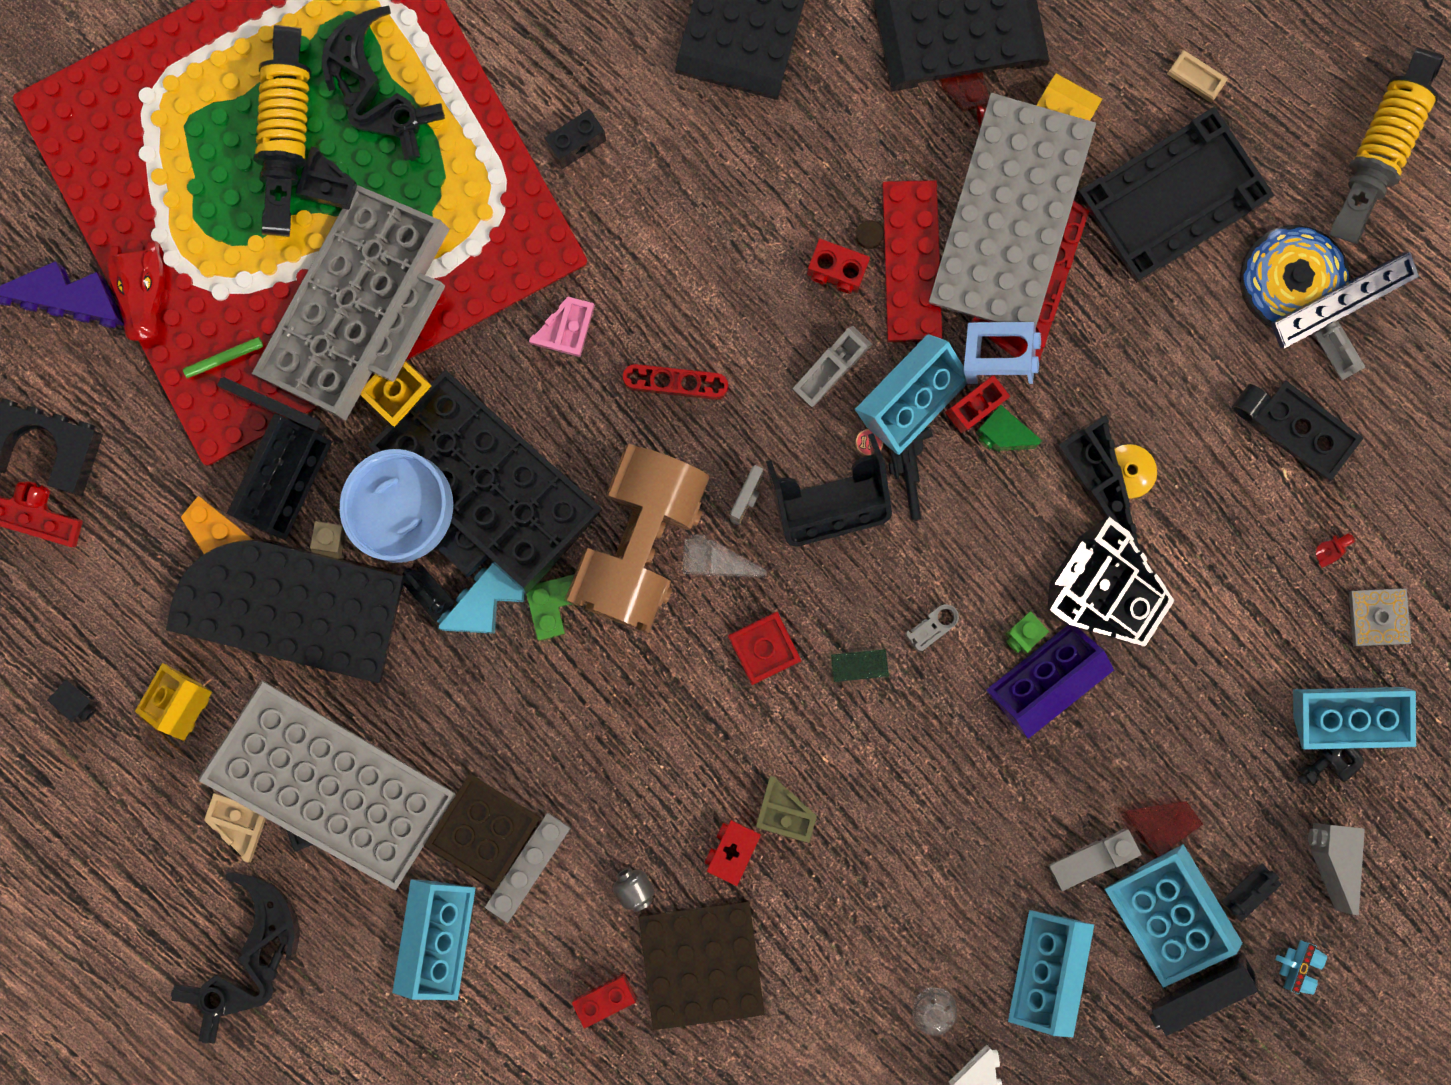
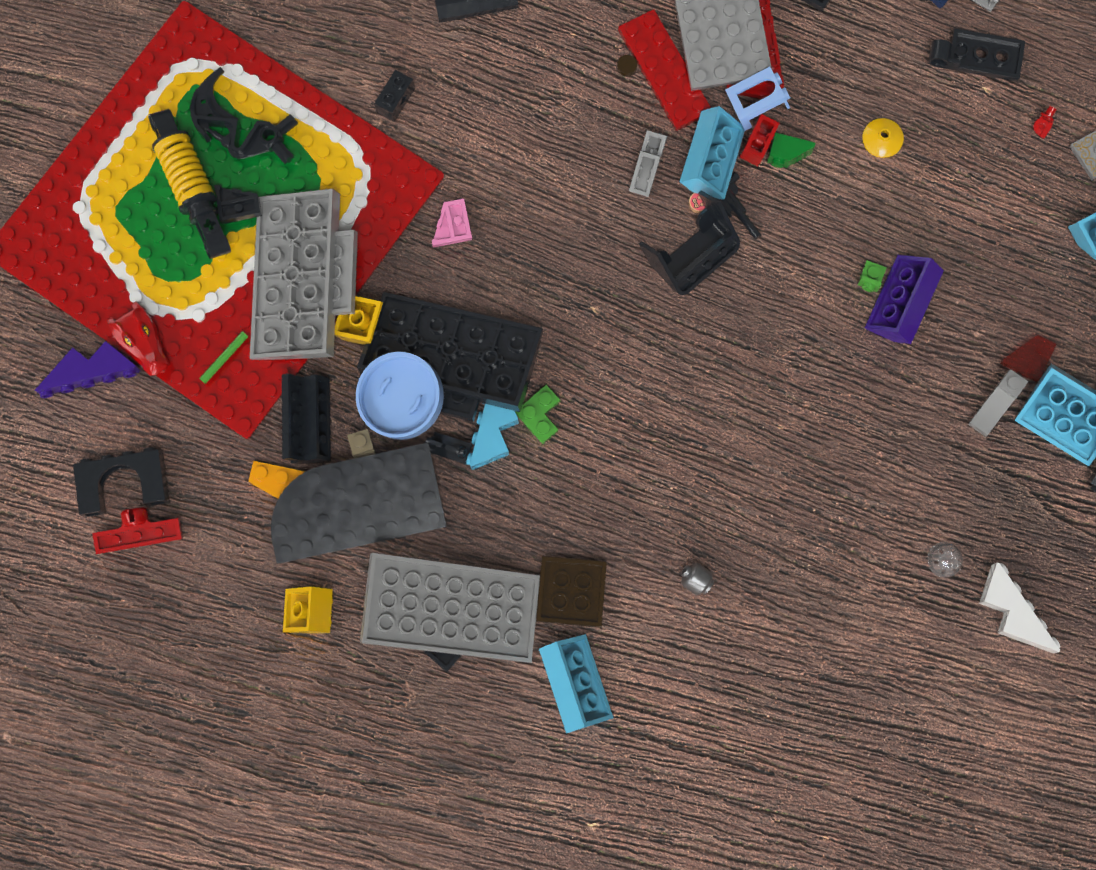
camera: 25 degrees left, 5 degrees down
black brick [47,679,99,723] -> none
black piece [171,872,300,1044] -> none
tan wing [204,793,266,863] -> none
black tile [217,377,326,435] -> none
light grey plate [485,813,571,923] -> none
medium nougat cylinder [564,444,710,633] -> none
red brick [572,973,637,1029] -> none
red beam [623,364,728,400] -> none
dark brown plate [638,901,765,1030] -> none
clear slope [683,534,766,578] -> none
red brick [704,820,761,886] -> none
red plate [728,612,802,685] -> none
light grey plate [730,465,764,525] -> none
olive wing [755,775,817,843] -> none
red brick [807,238,870,294] -> none
clear green tile [831,649,889,682] -> none
light grey piece [905,604,959,652] -> none
medium azure slope [1008,910,1094,1037] -> none
black wedge [1047,516,1174,646] -> none
black wedge [1053,415,1142,553] -> none

